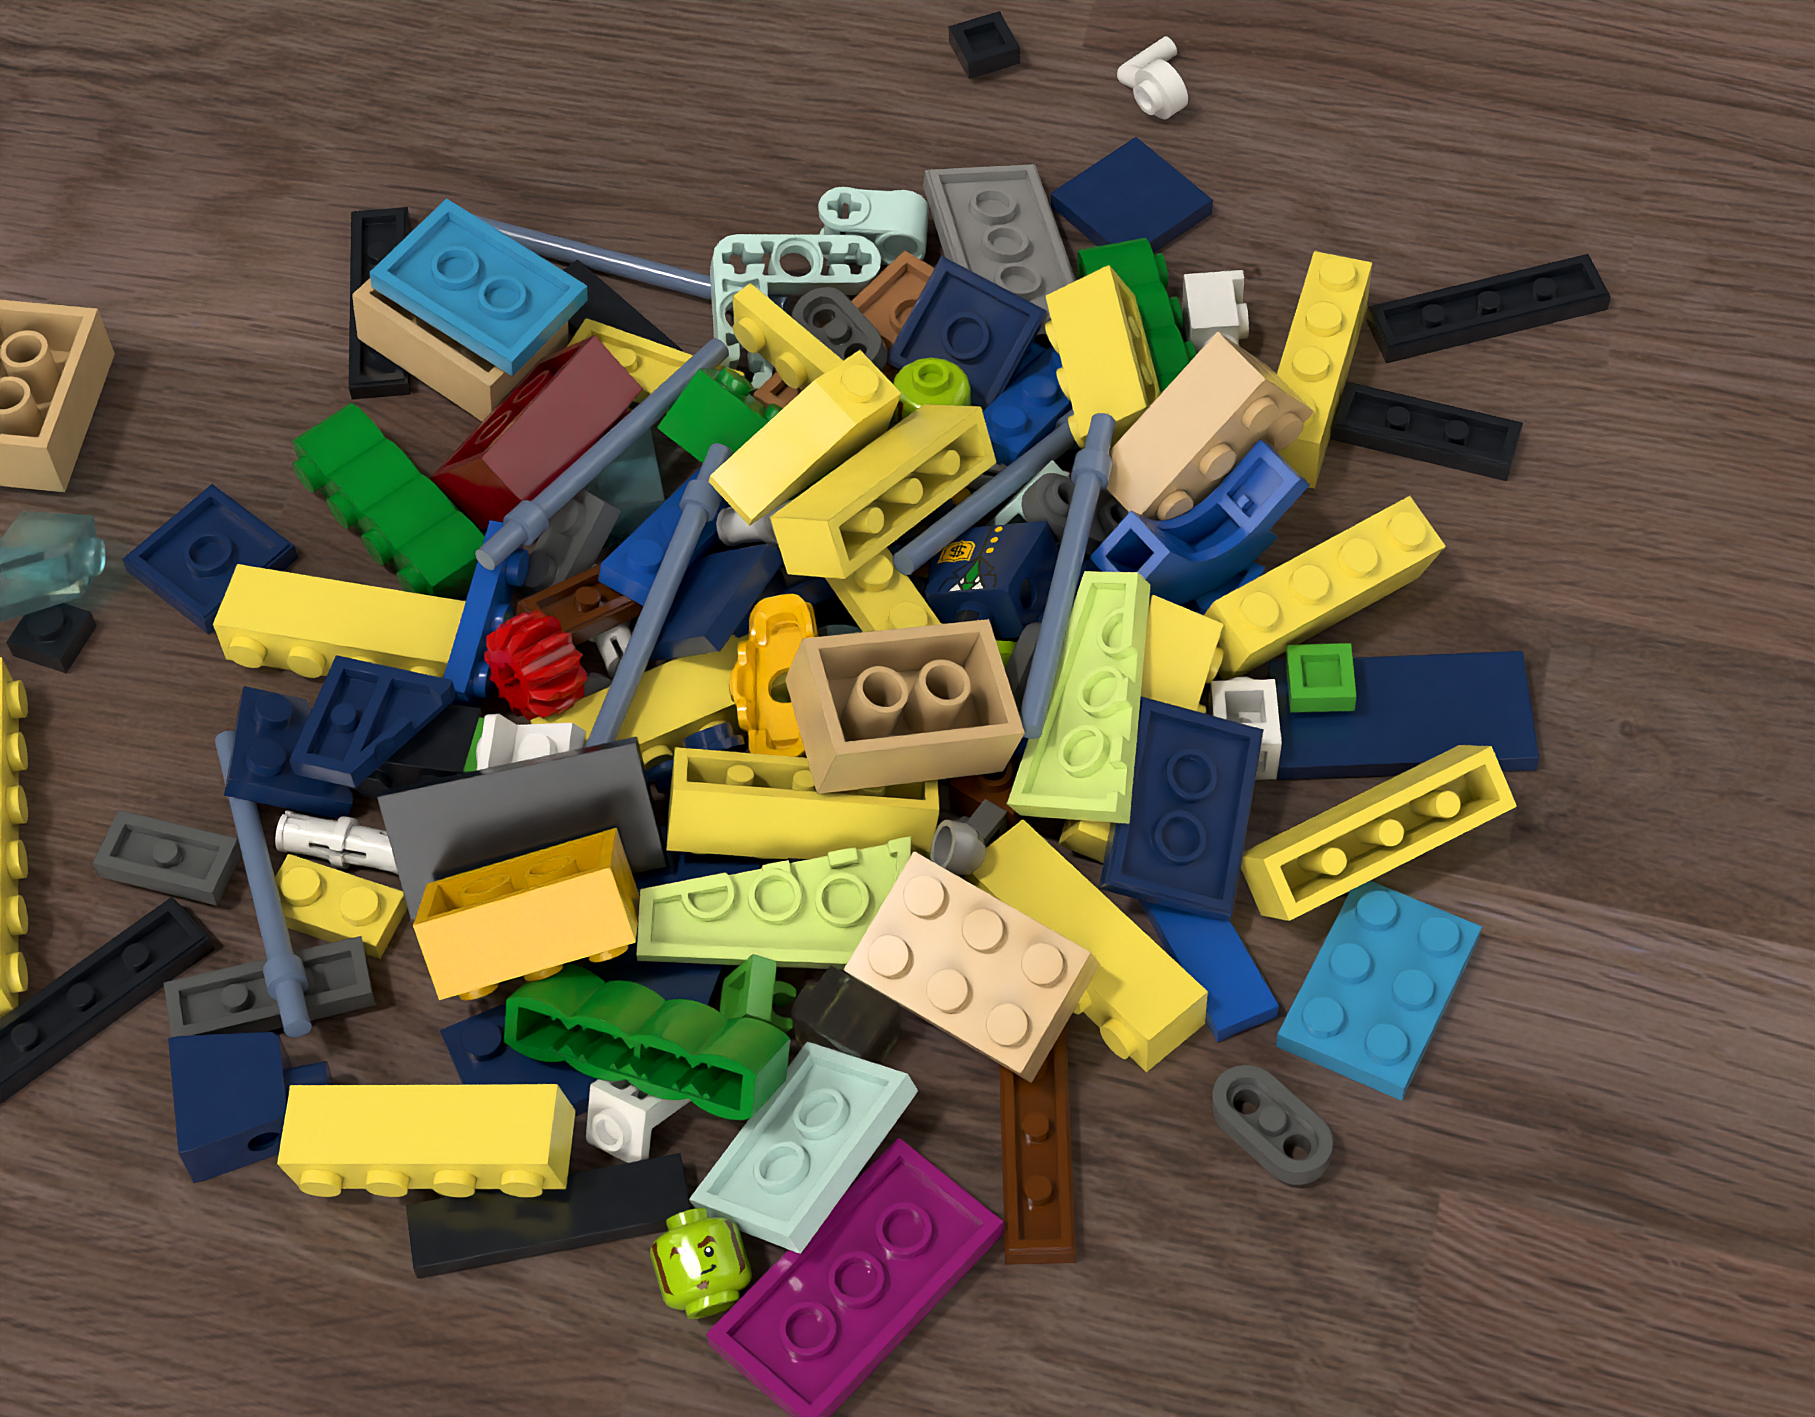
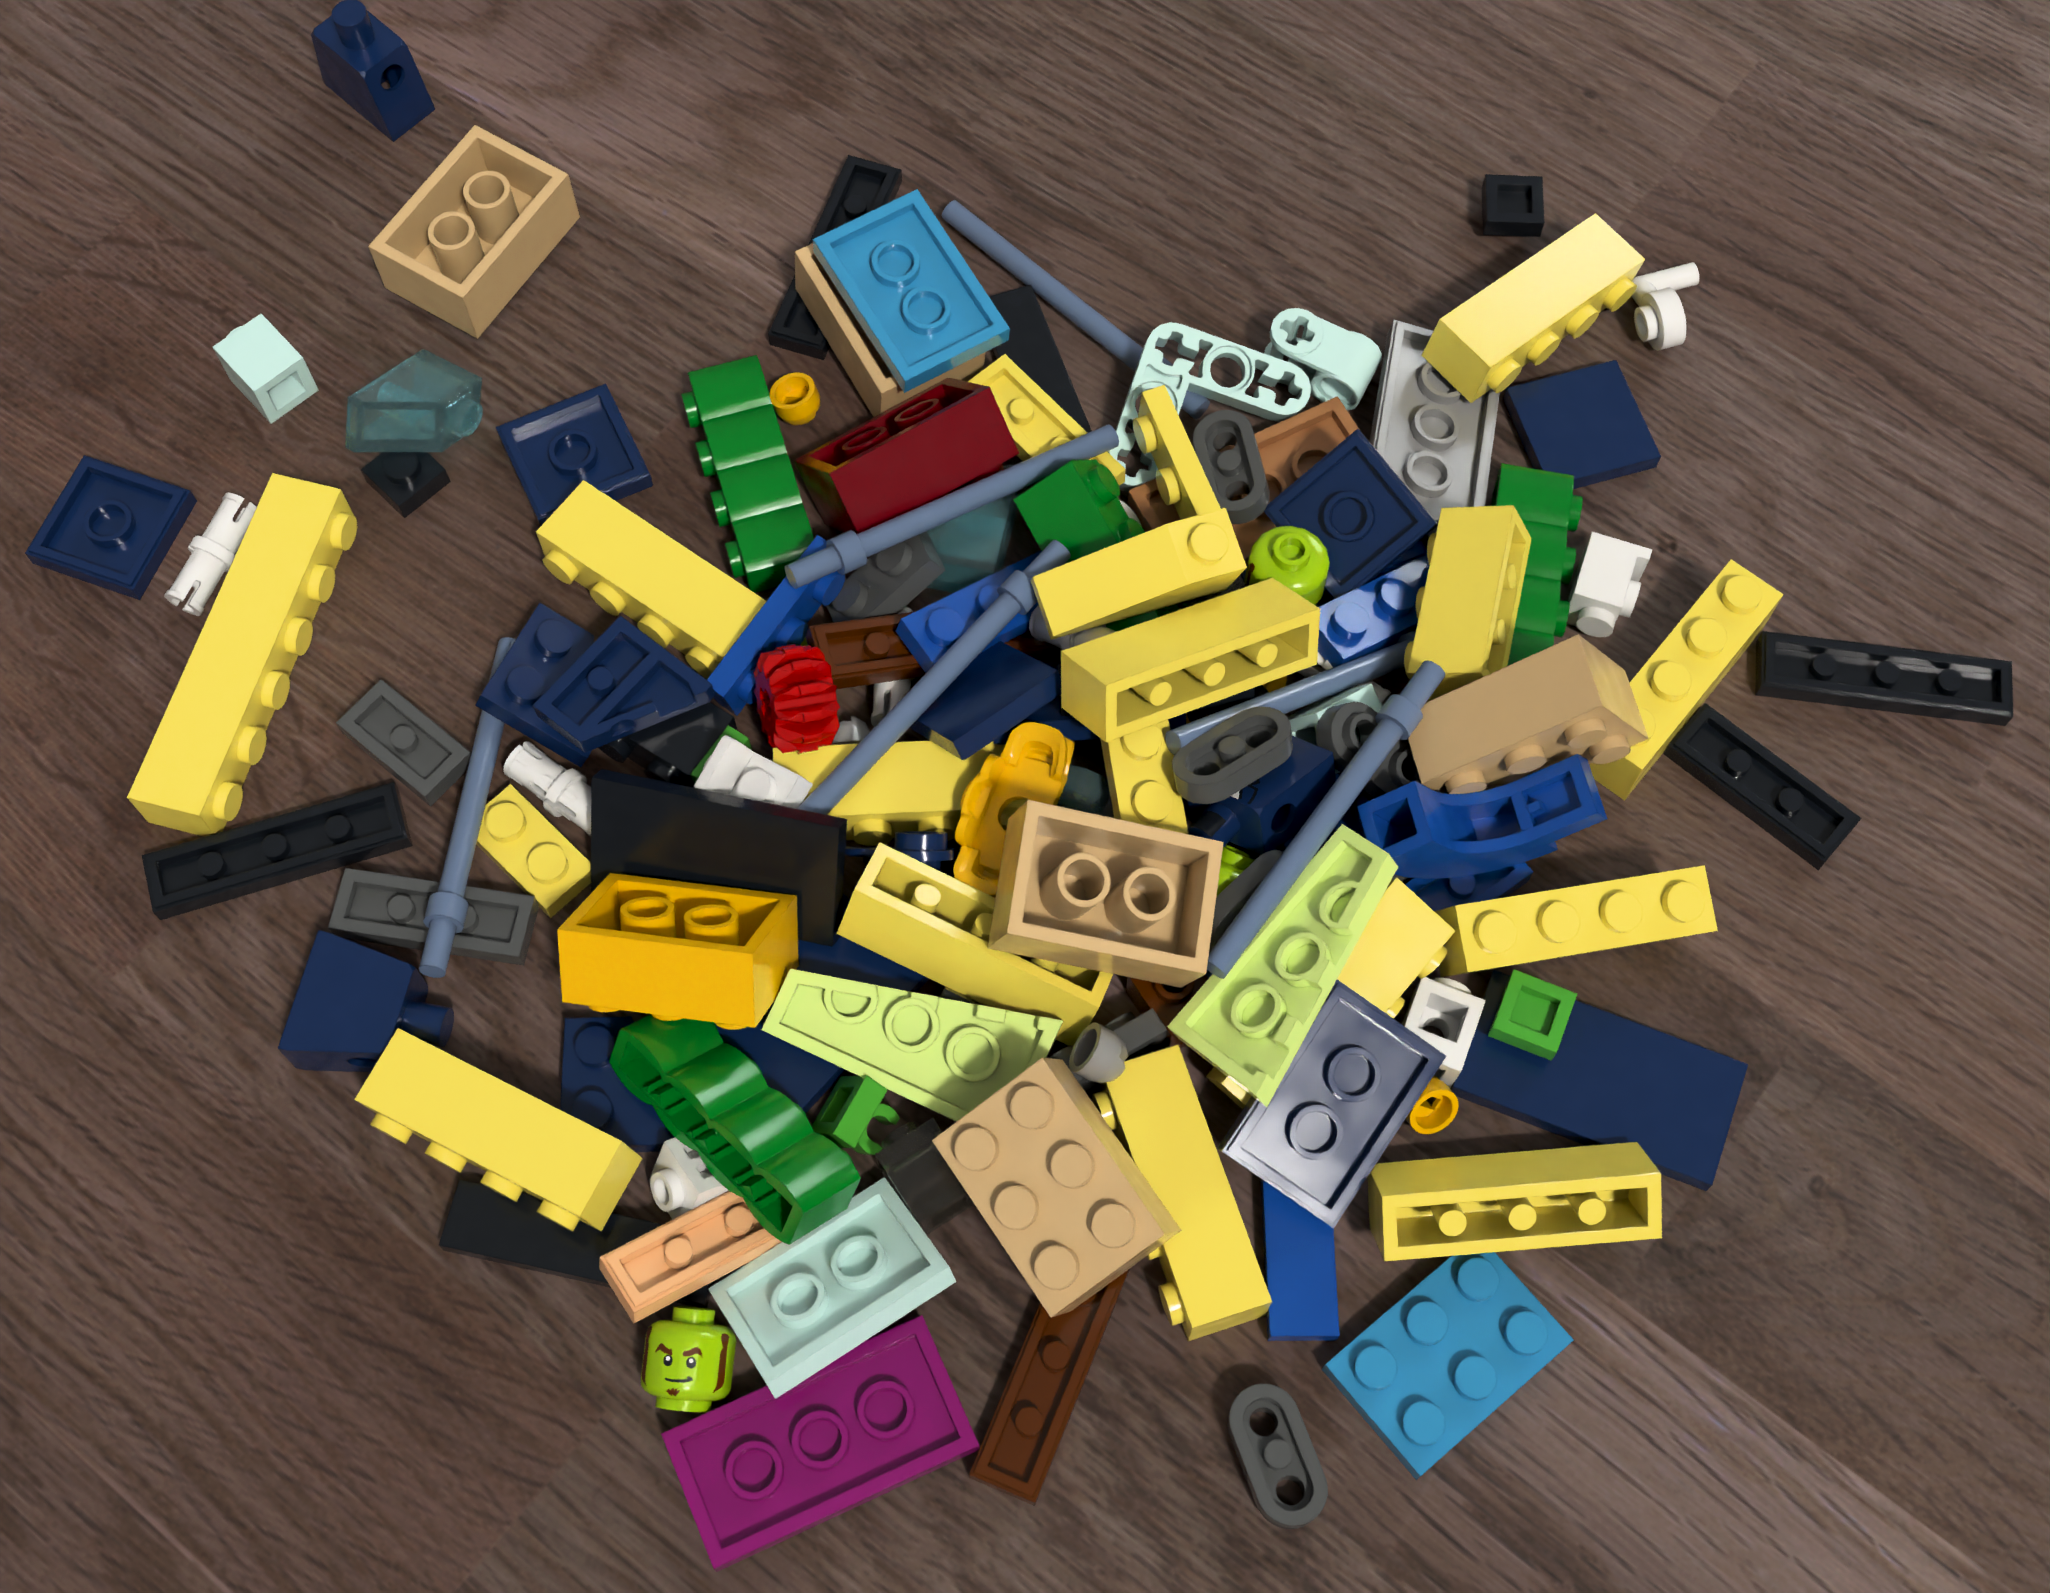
camera: 20 degrees right, 10 degrees up
none -> light nougat tile [599,1191,782,1323]
none -> yellow hinge [769,372,820,426]
none -> dark grey plate [1172,707,1293,804]
none -> yellow hinge [1406,1076,1459,1134]
none -> light yellow brick [1421,213,1645,403]

